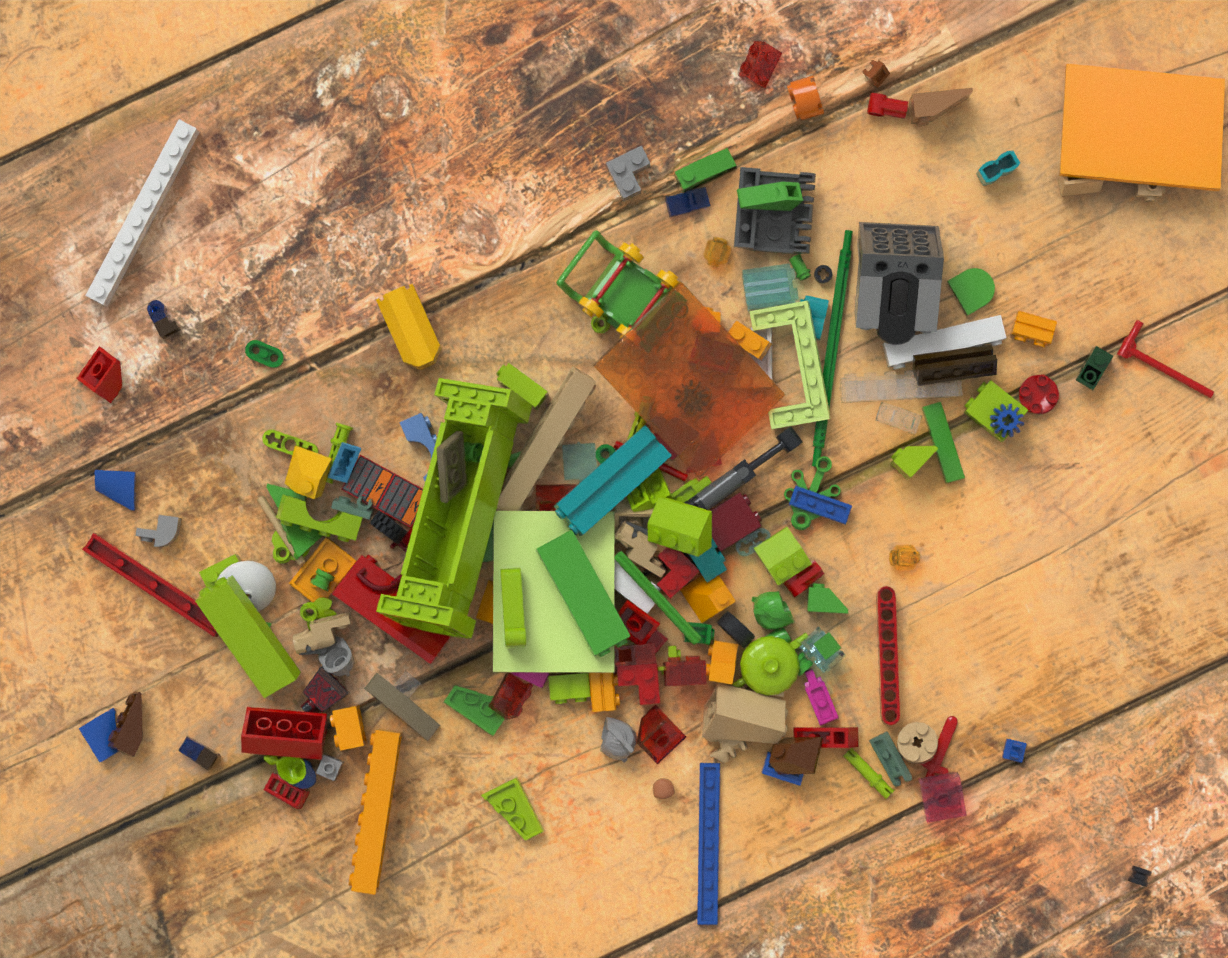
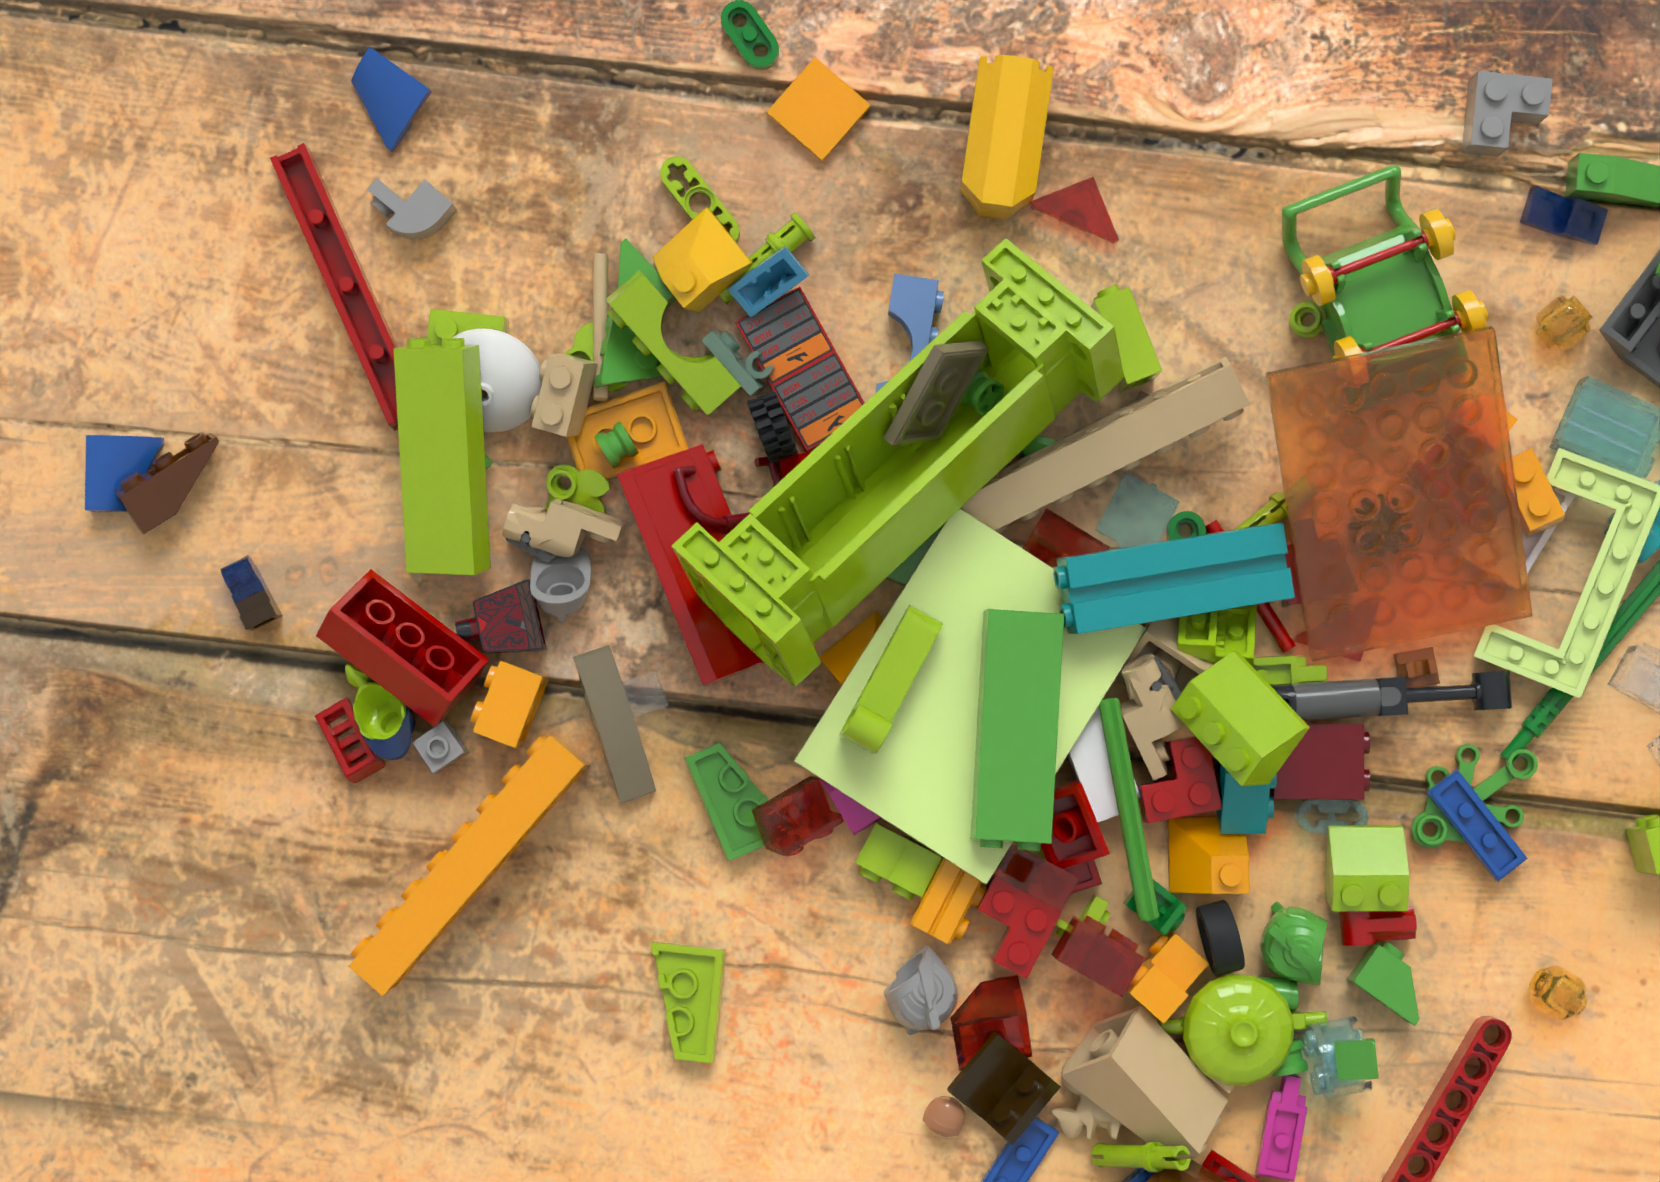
camera: 25 degrees right, 0 degrees up
none -> tan brick [530,353,598,437]
none -> light orange tile [766,57,871,162]
none -> dark brown bracket [947,1032,1061,1145]
none -> clear red tile [1029,177,1119,244]
none -> lime pin [1091,1142,1191,1172]
none -> dark orange tile [1393,647,1440,688]

